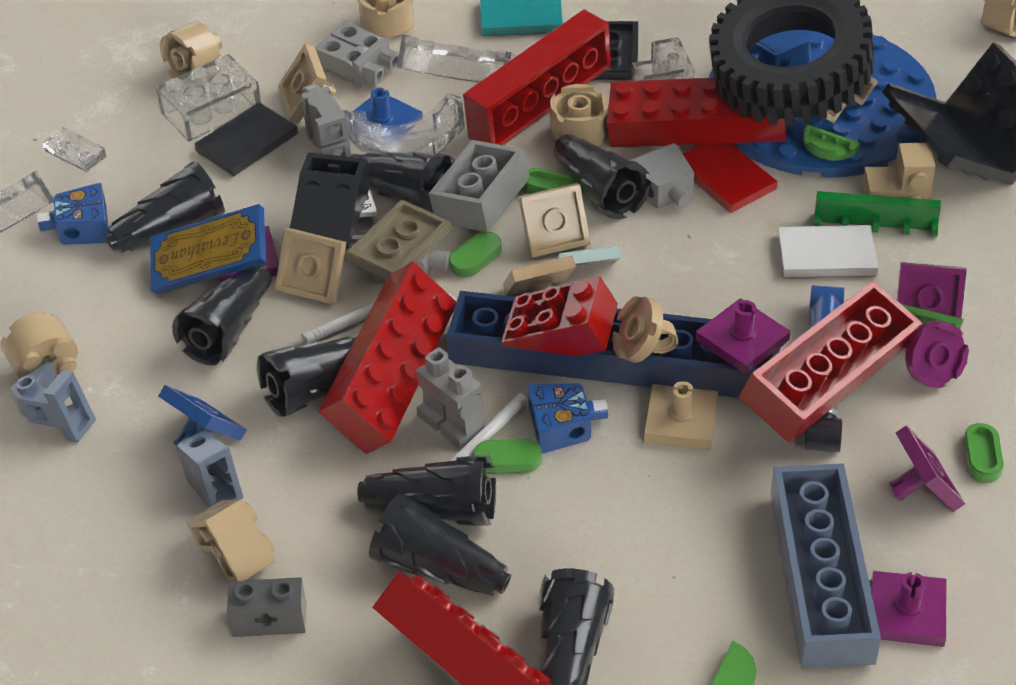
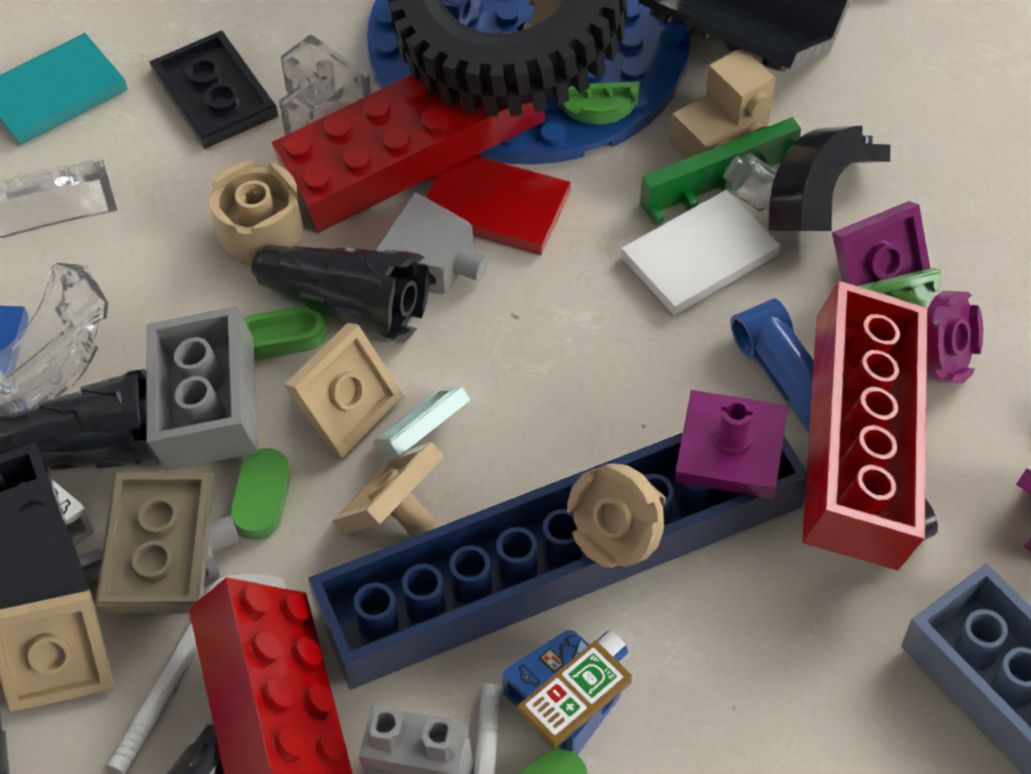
camera: 35 degrees left, 10 degrees up
red brick [463,9,611,145] -> none
red slope [501,276,618,357] -> none
tan tile [644,381,718,450] -> none
none -> tile [517,640,632,750]
none -> clear brick [723,153,777,212]
none -> black arch [768,126,891,231]

